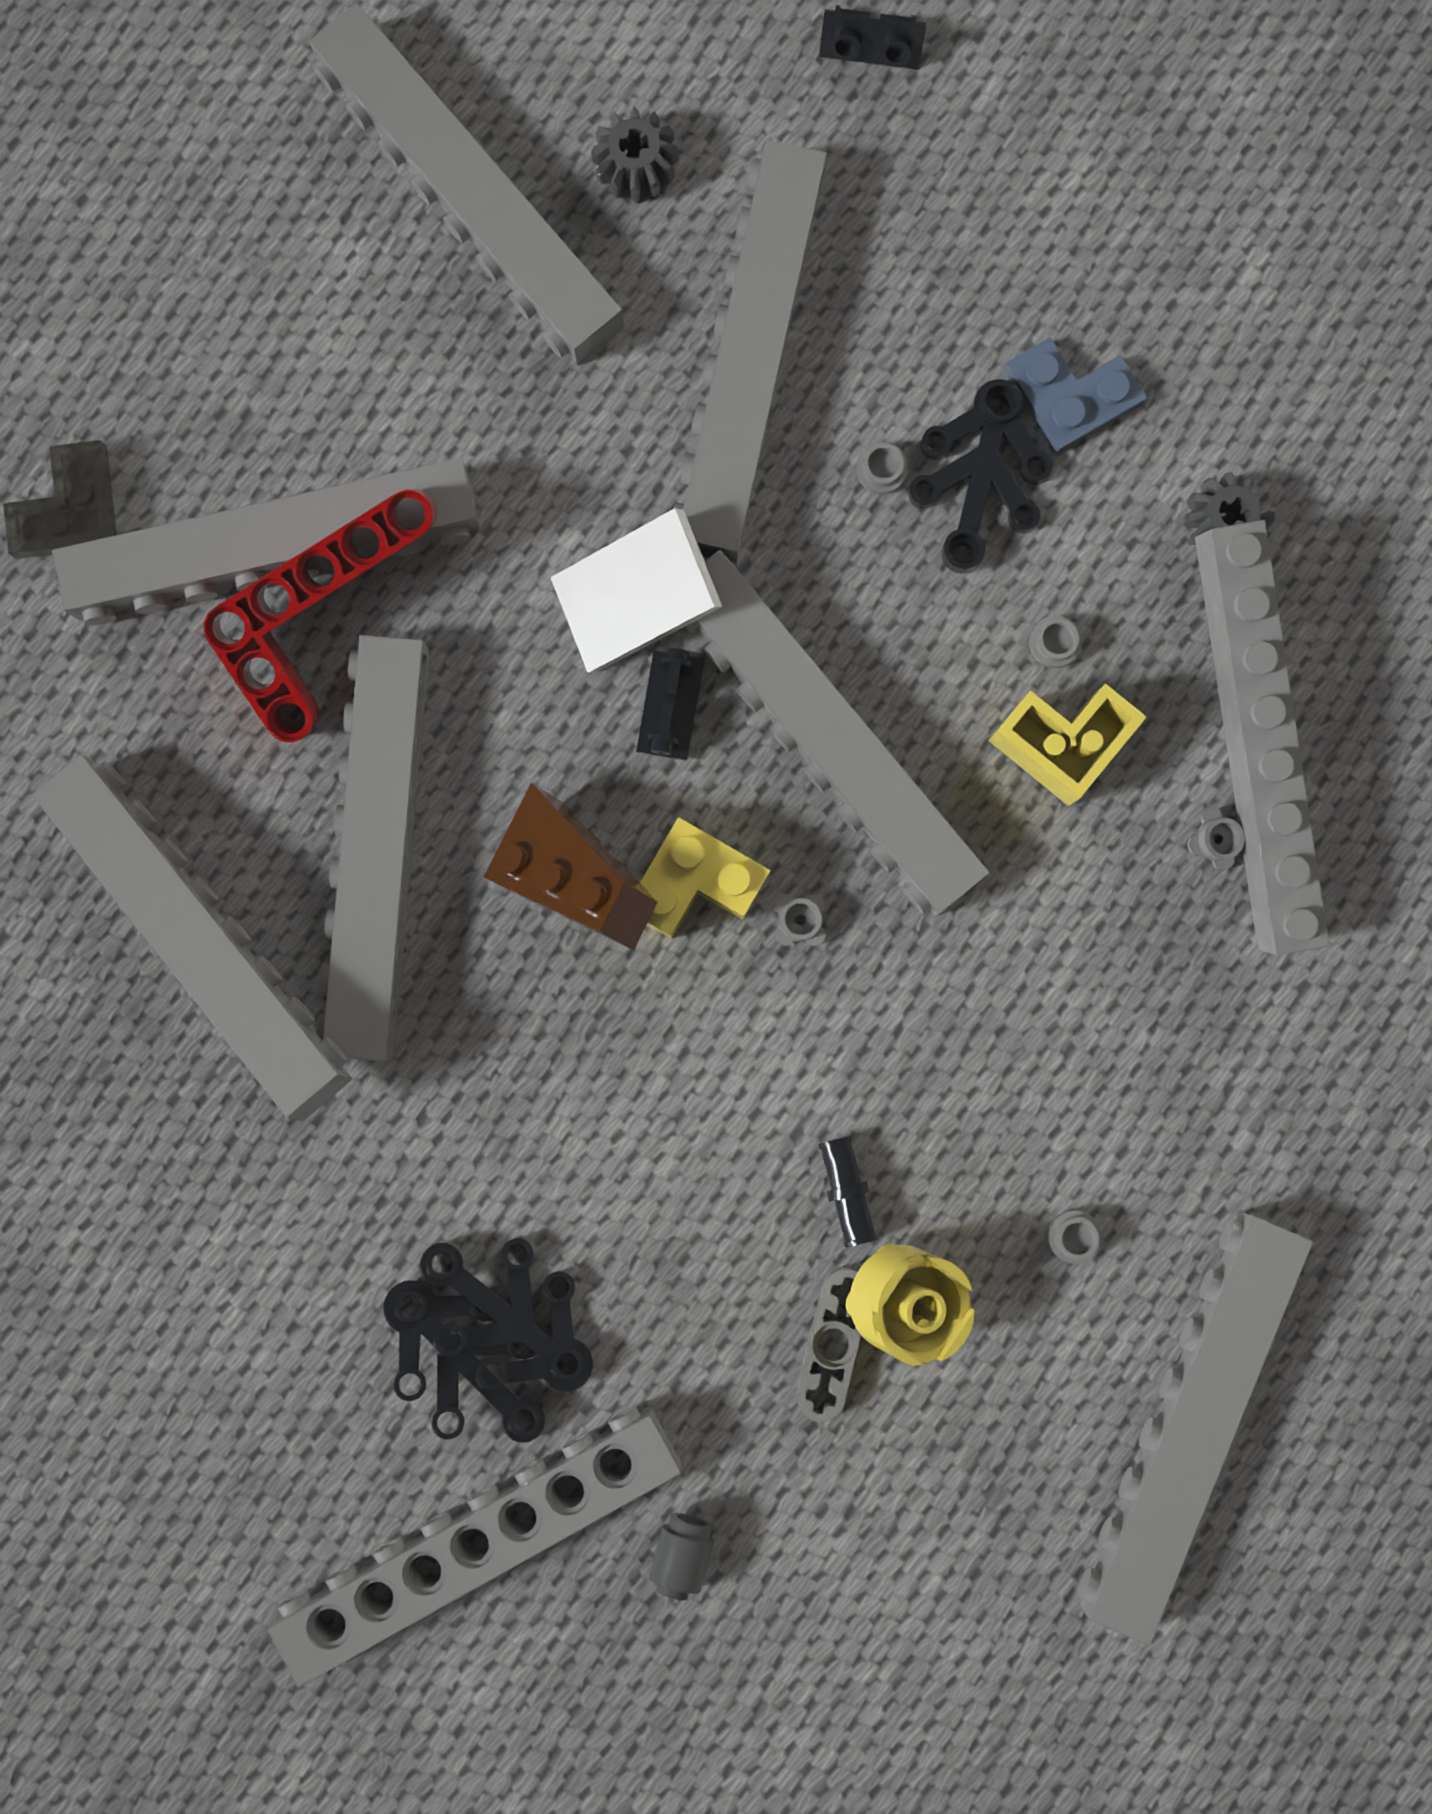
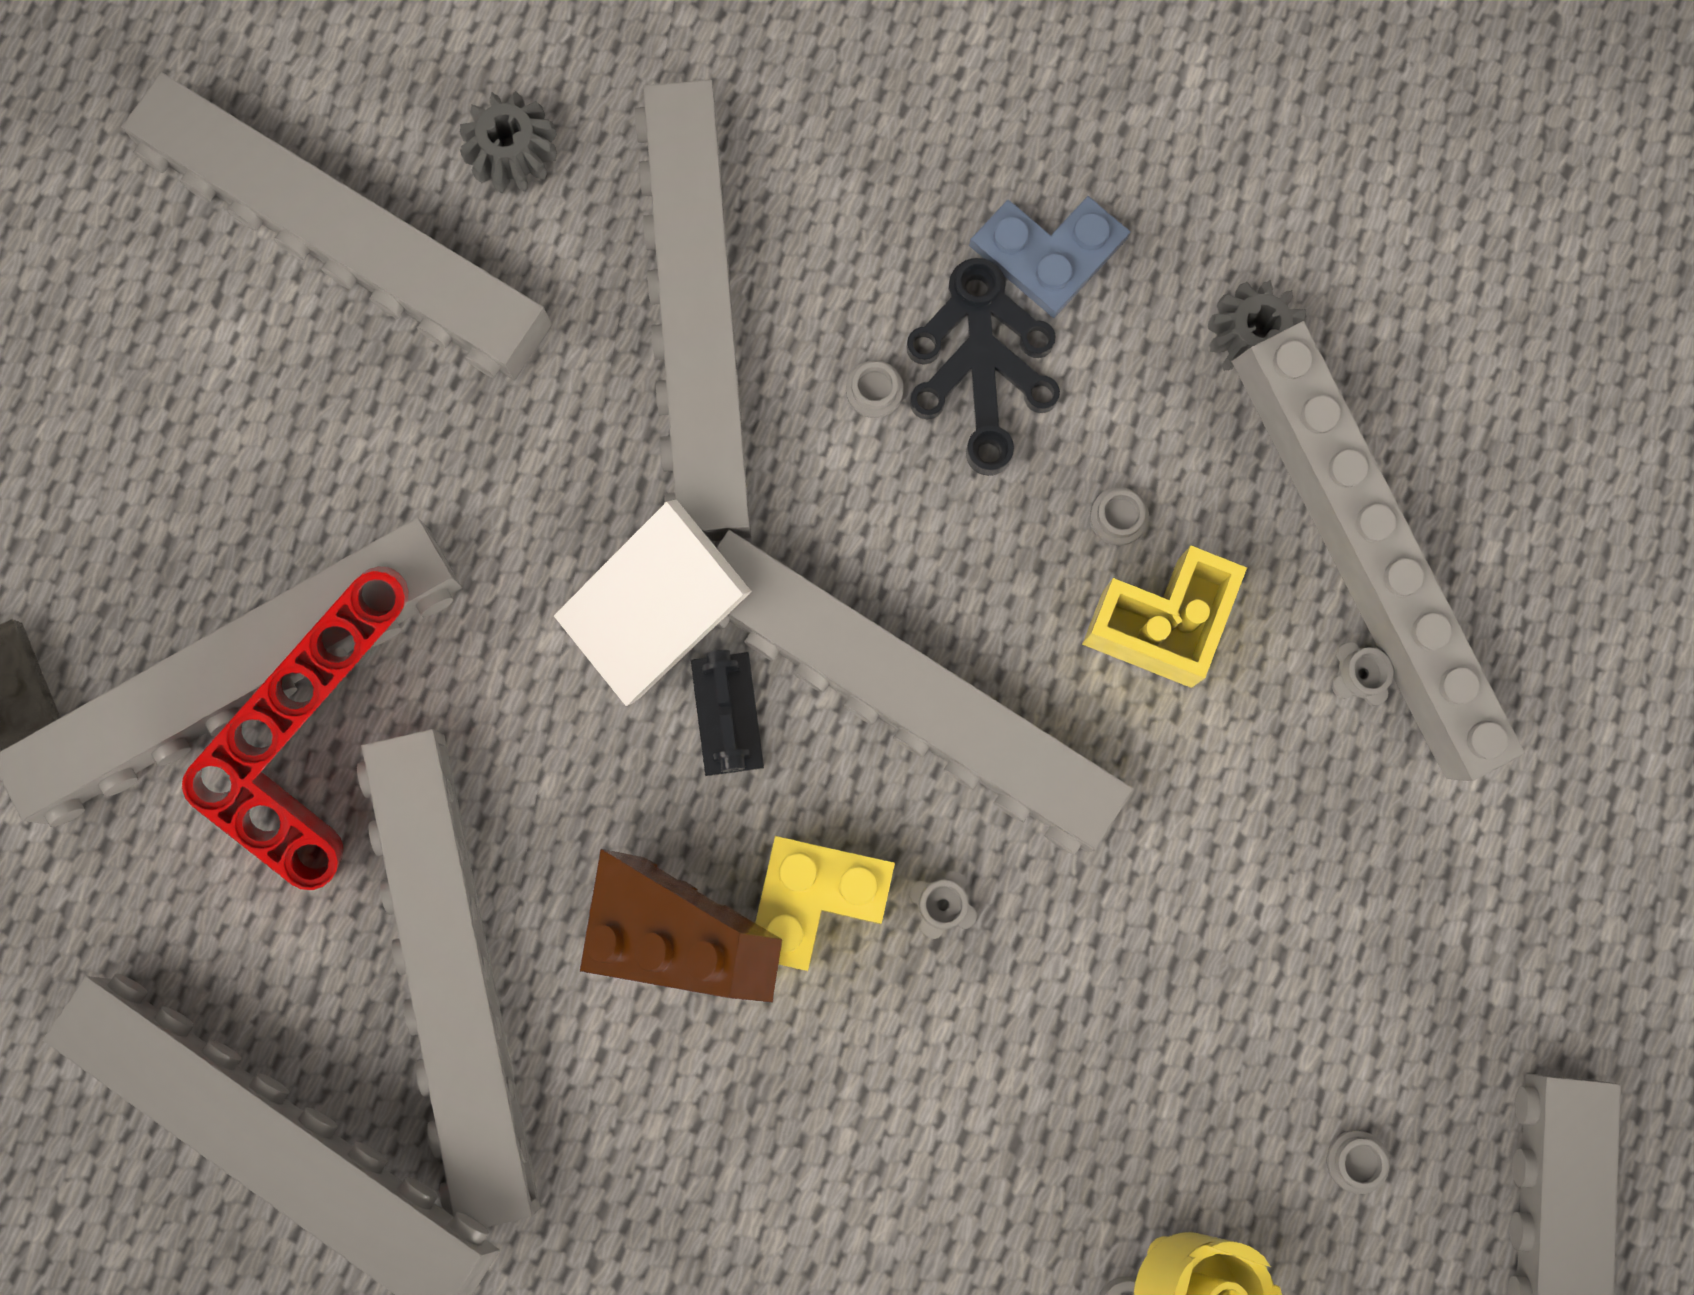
camera: 20 degrees left, 5 degrees down
black pin [818,1136,878,1247] -> none

